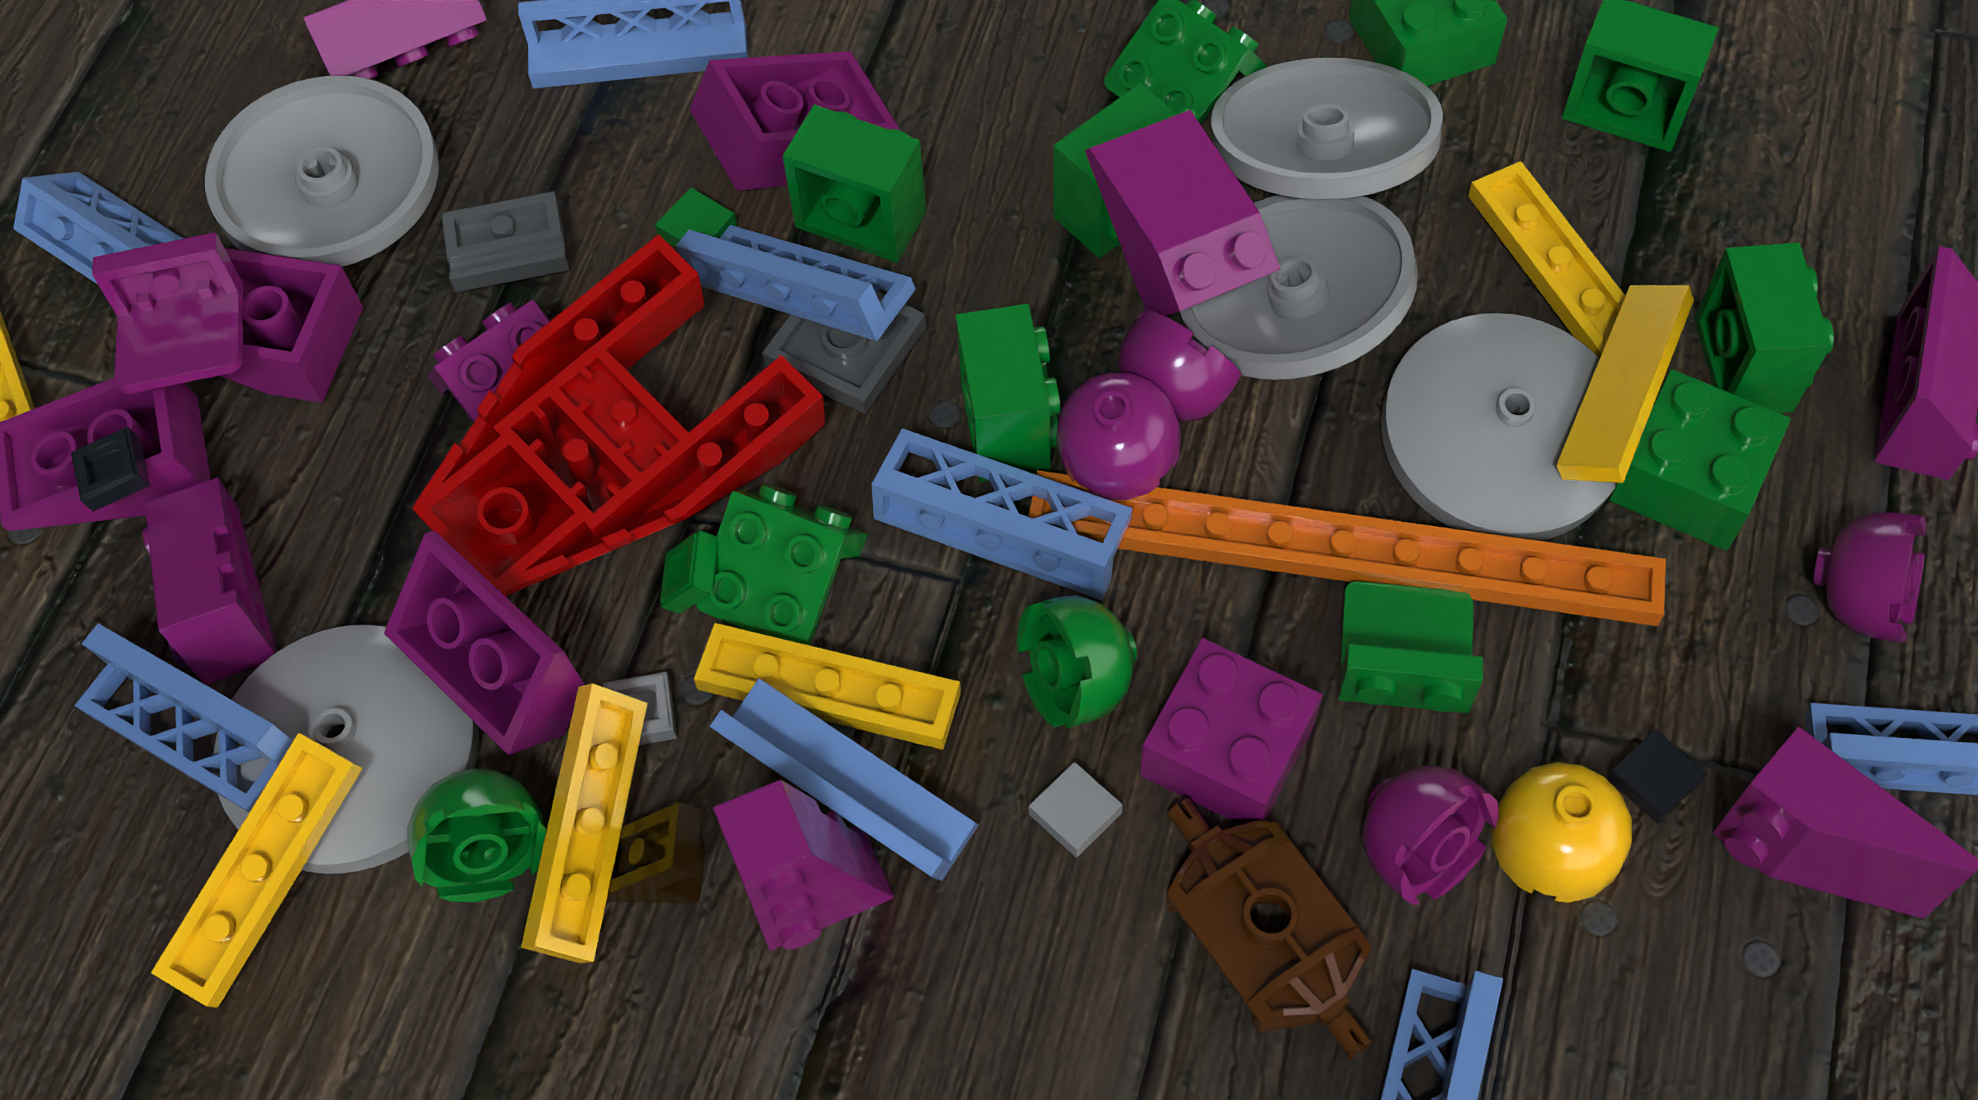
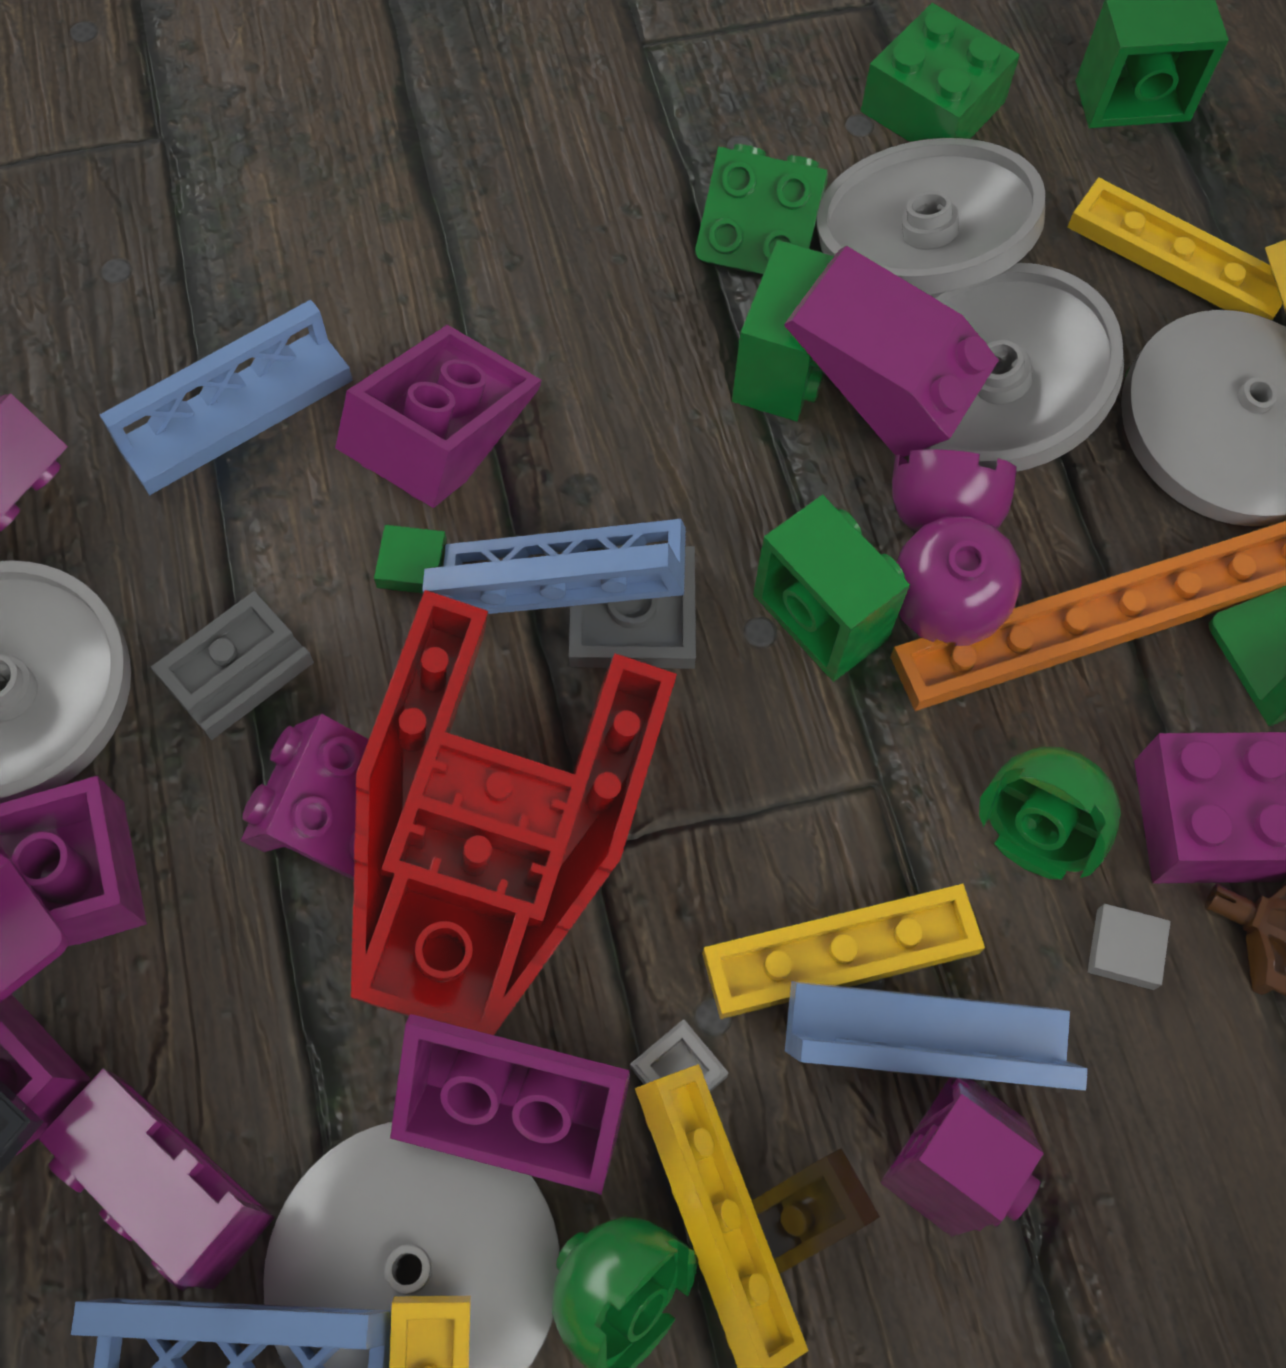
camera: 35 degrees left, 5 degrees up
green tile [660,530,718,614] -> none
green bracket [696,483,868,645] -> none
green brick [783,104,926,263] -> none
medium blue fence [871,428,1133,600] -> none

